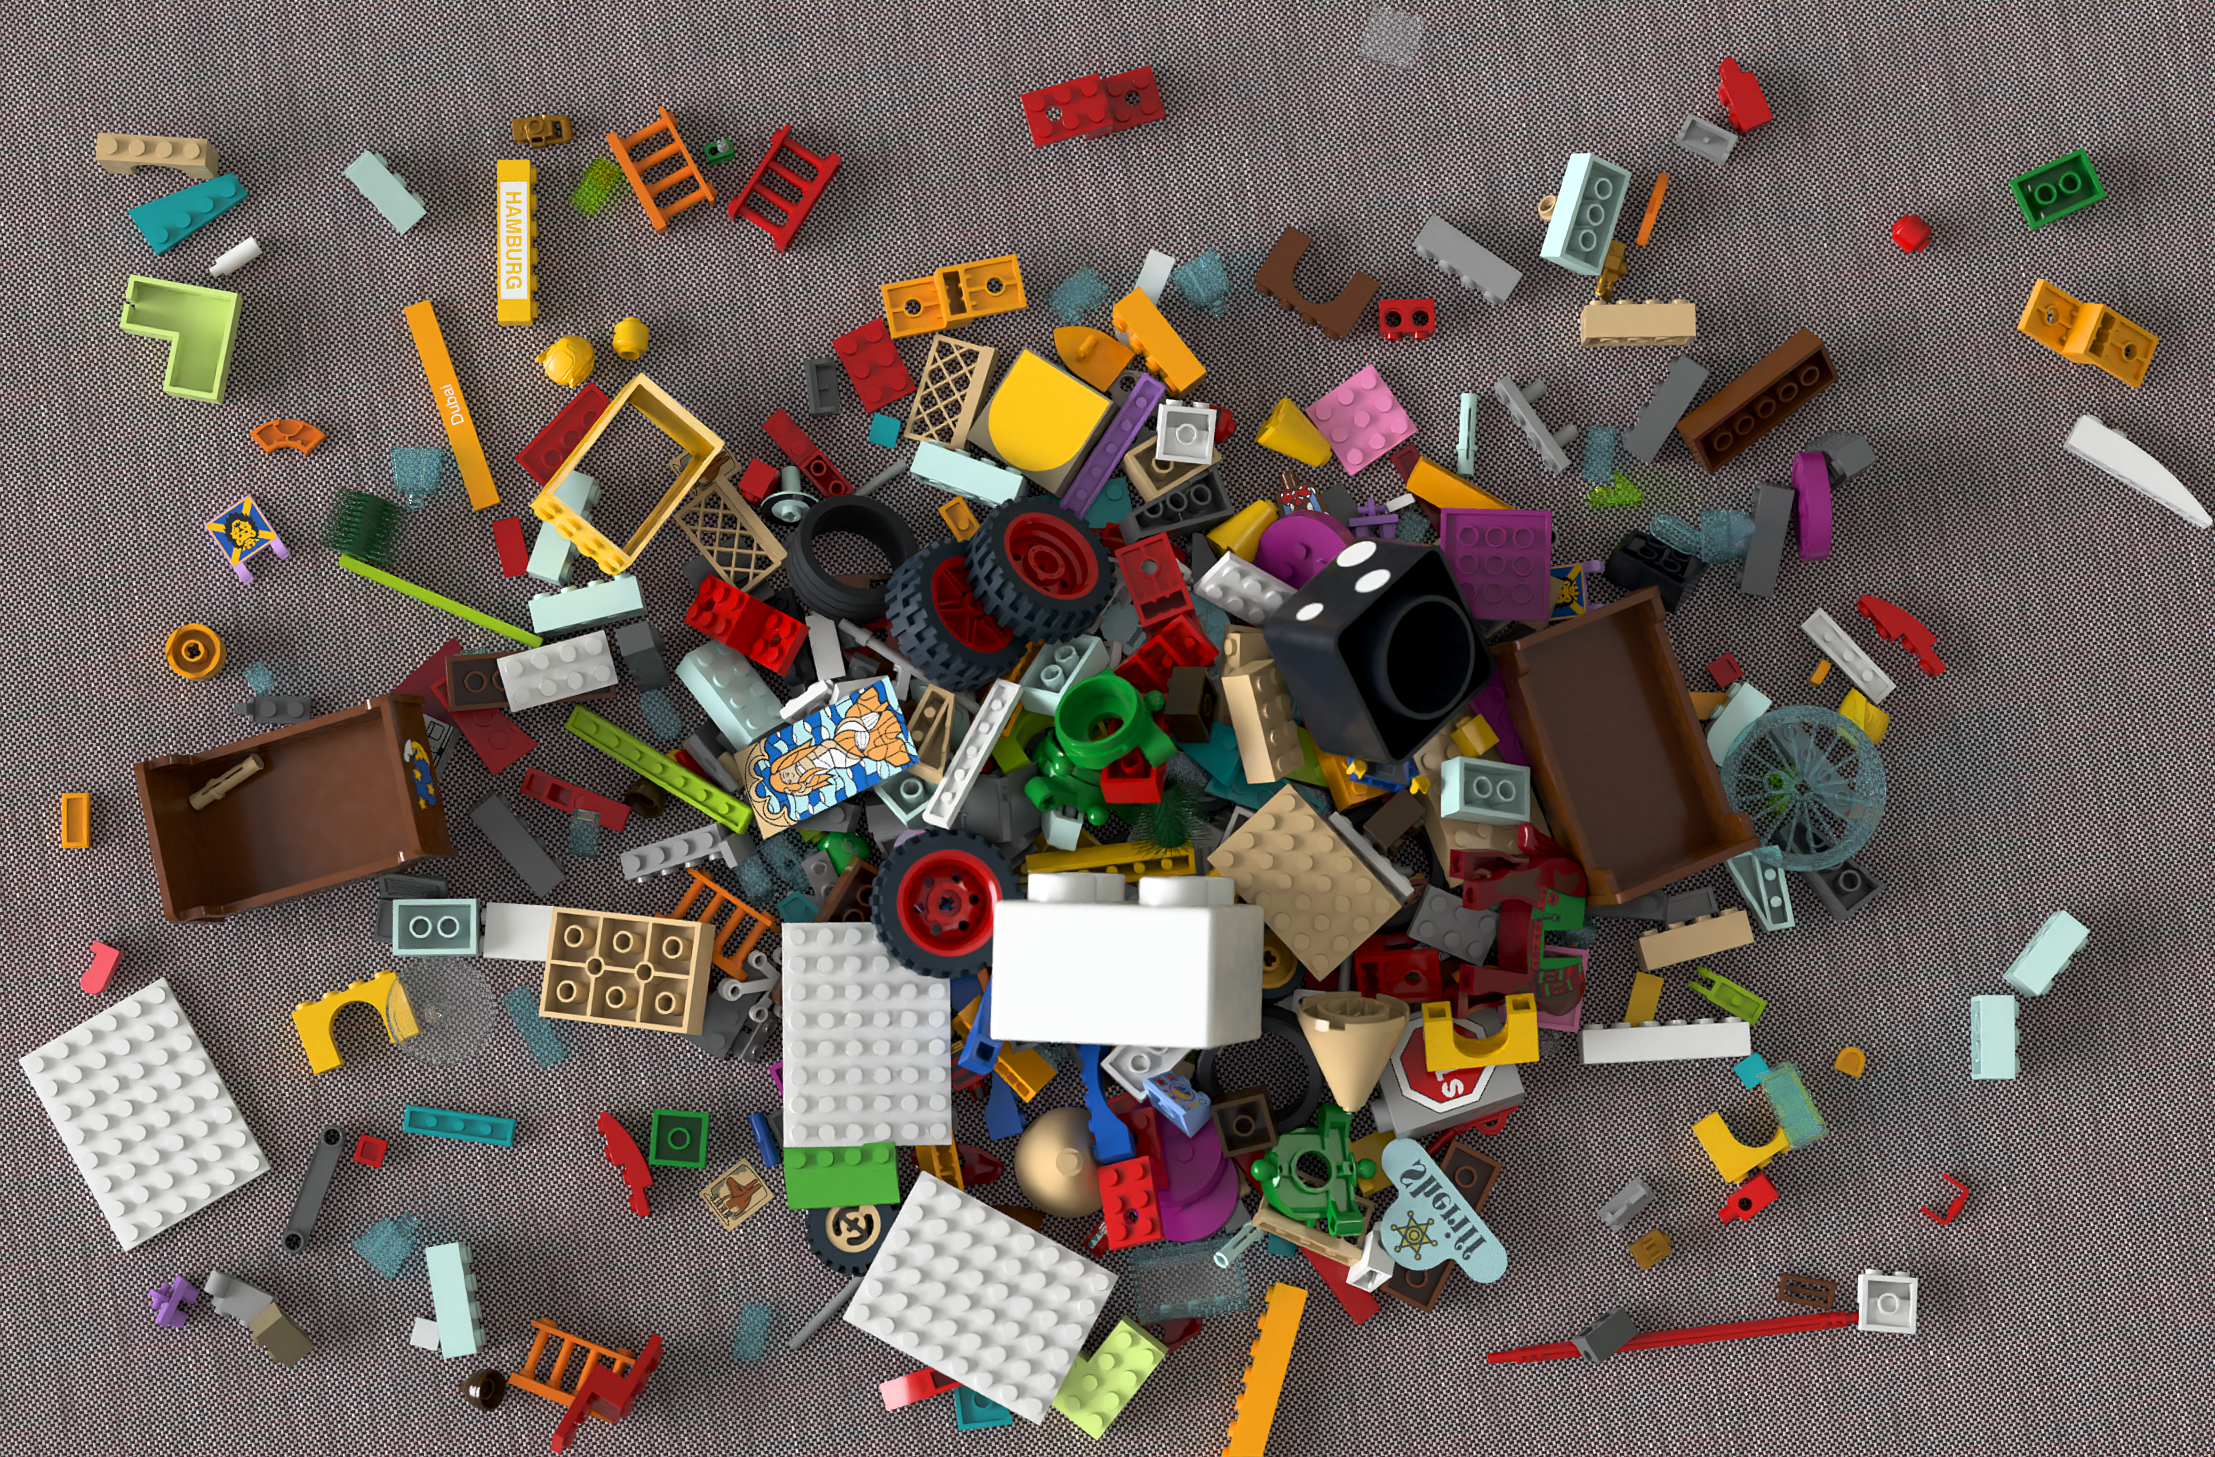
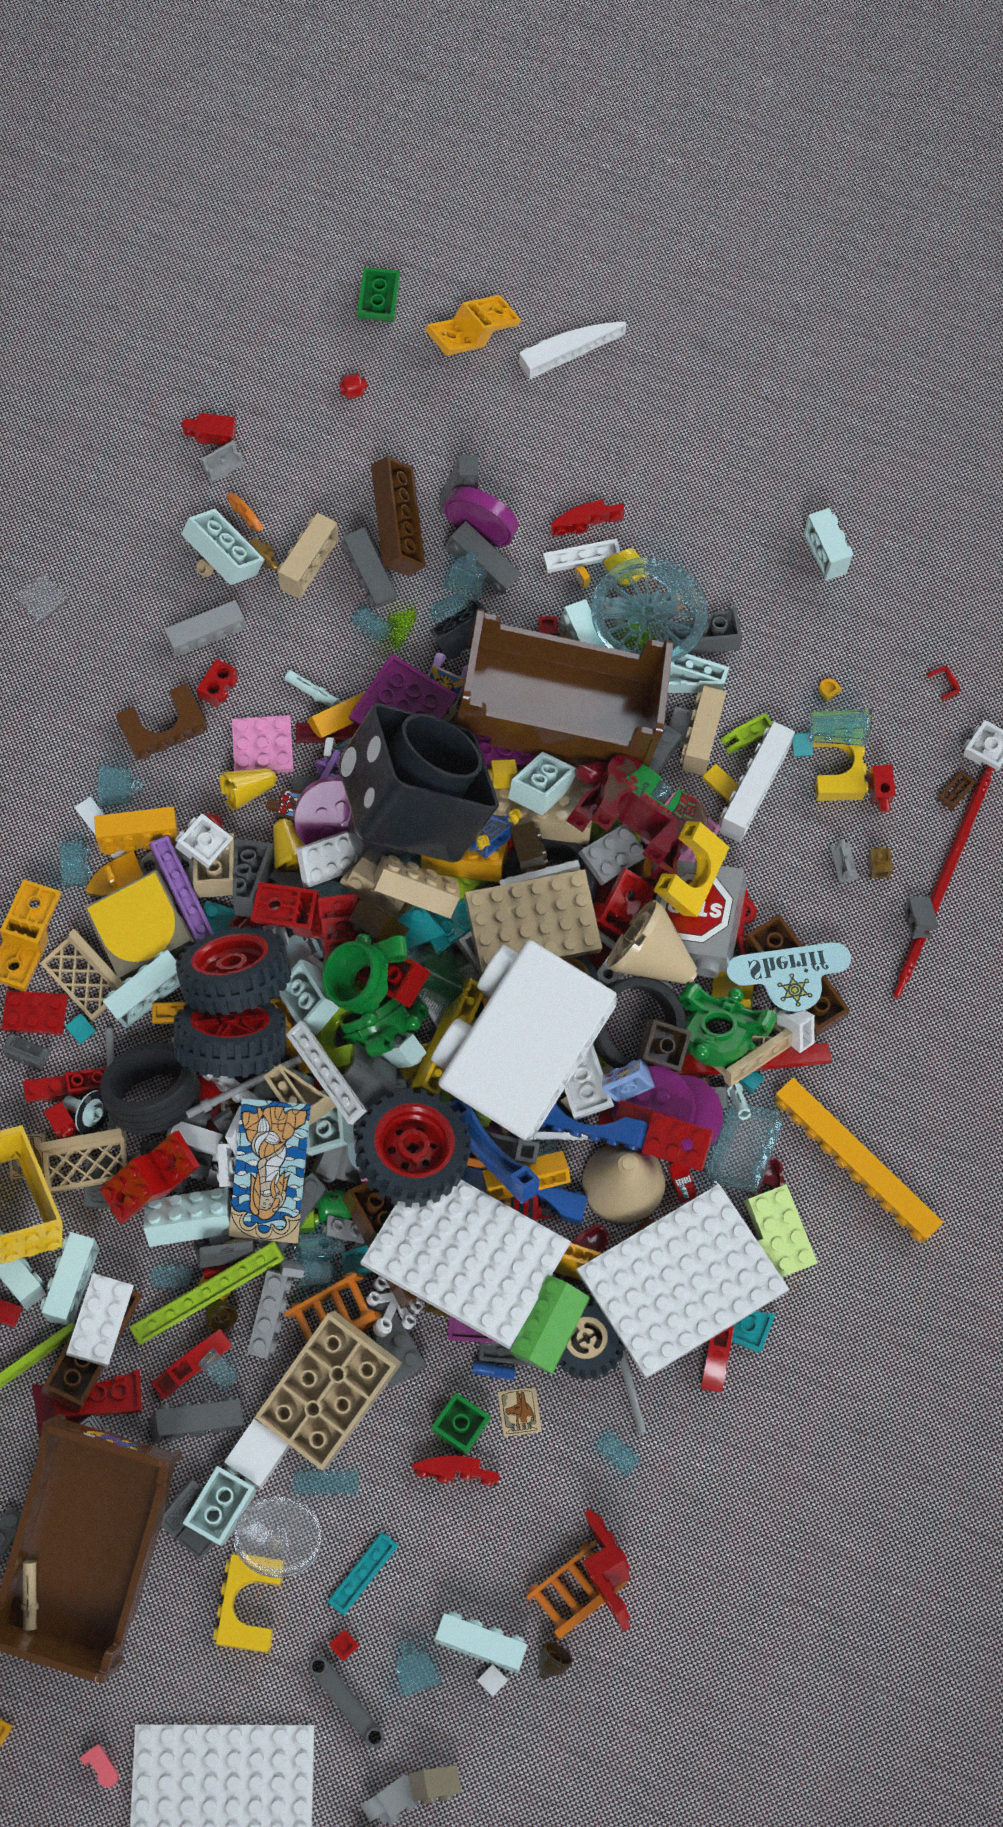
camera: 60 degrees left, 15 degrees down
dark grey wedge [615,620,672,694] -> none
light grey hinge [732,1009,780,1065] -> none
light grey plate [1493,375,1579,476] -> none
light aqua brick [1971,995,2020,1080] -> none

